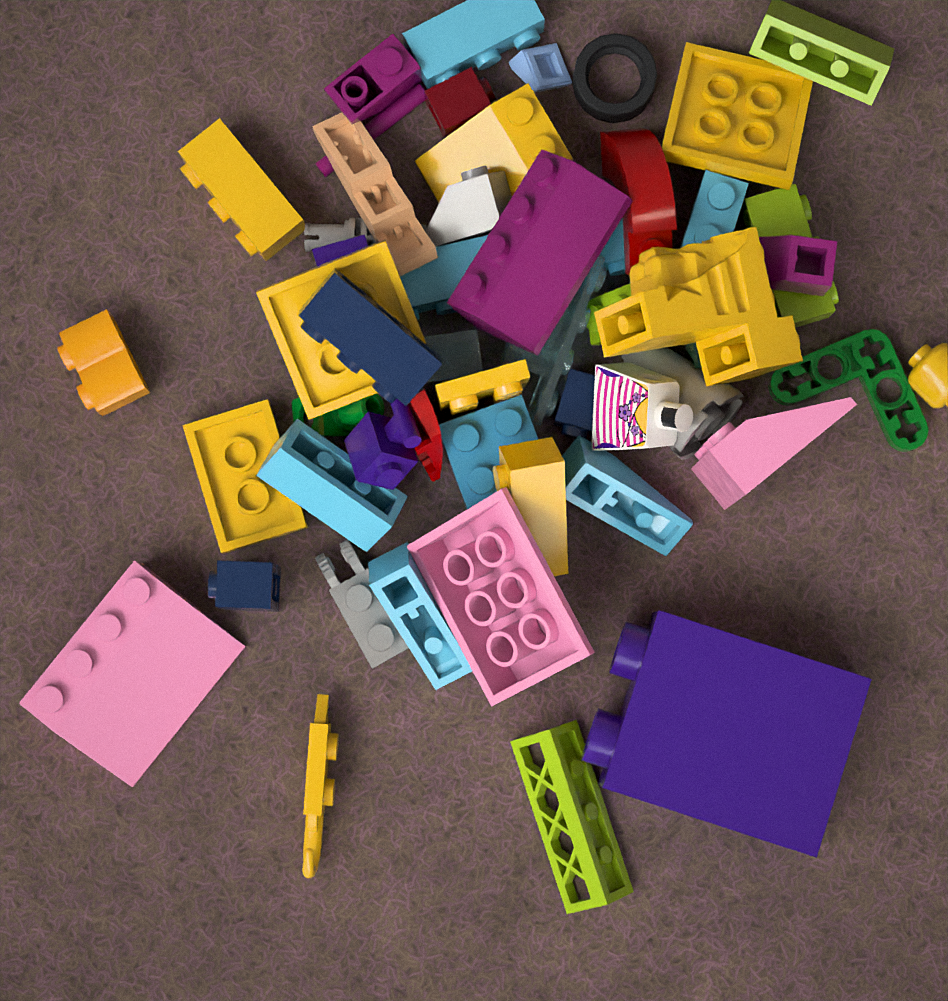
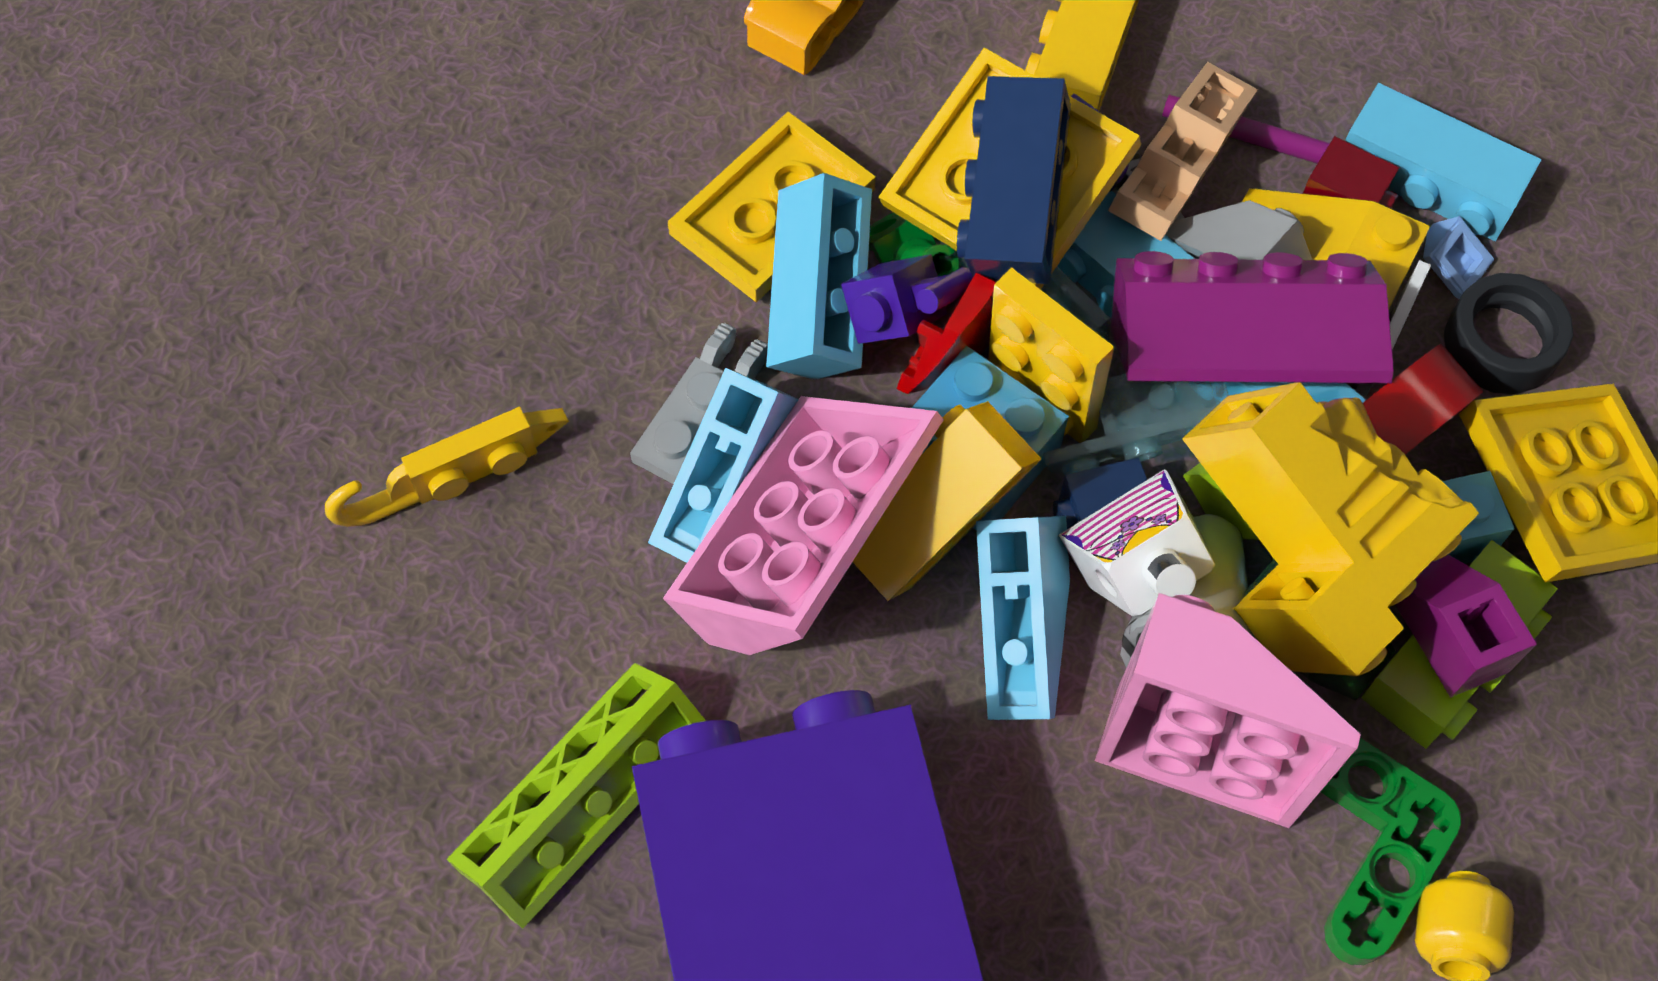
camera: 55 degrees right, 20 degrees down
bright pink slope [19,560,246,787] -> none
dark blue brick [208,560,281,612] -> none
magenta slope [323,34,422,125] -> none
none -> white piece [1355,260,1431,398]

